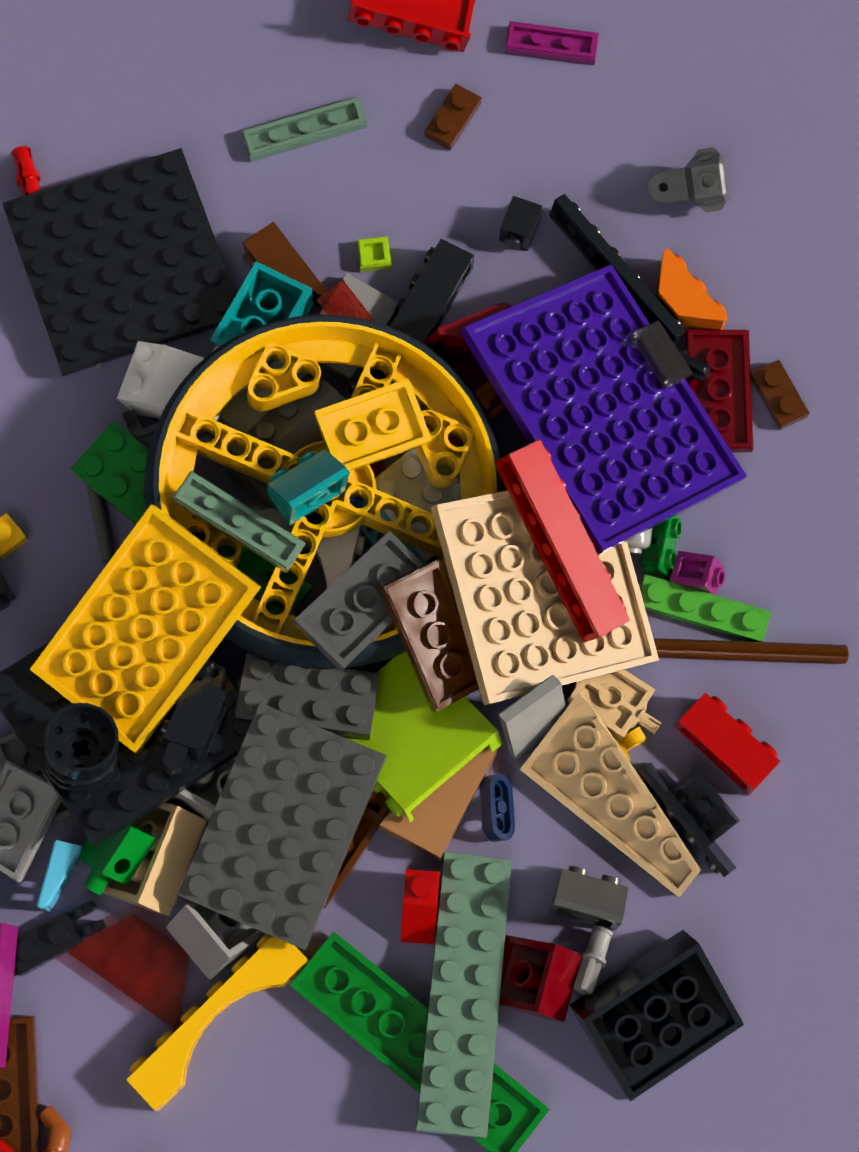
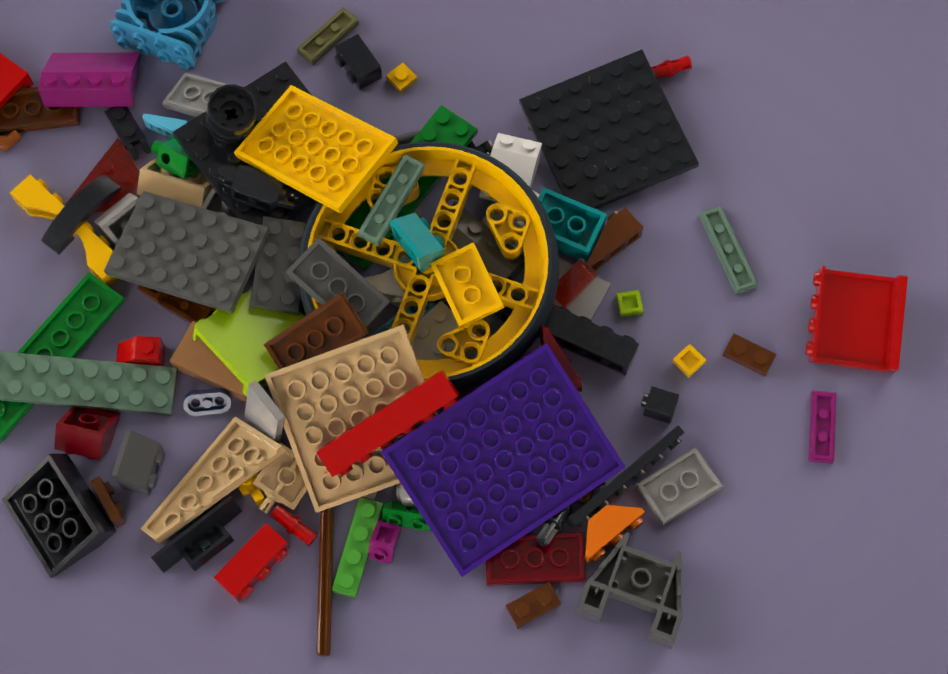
camera: 90 degrees right, 5 degrees down
light grey axle [574,926,613,995] -> none
clear smoke tile [631,320,693,389] -> none
dark grey piece [648,147,731,212] -> none
none -> black slope [41,174,121,255]
none -> reddish brown plate [90,476,126,528]
none -> red pin [270,504,318,547]
none -> dark grey wedge [576,532,682,649]
none -> light grey tile [635,447,723,527]
none -> yellow plate [672,344,706,378]

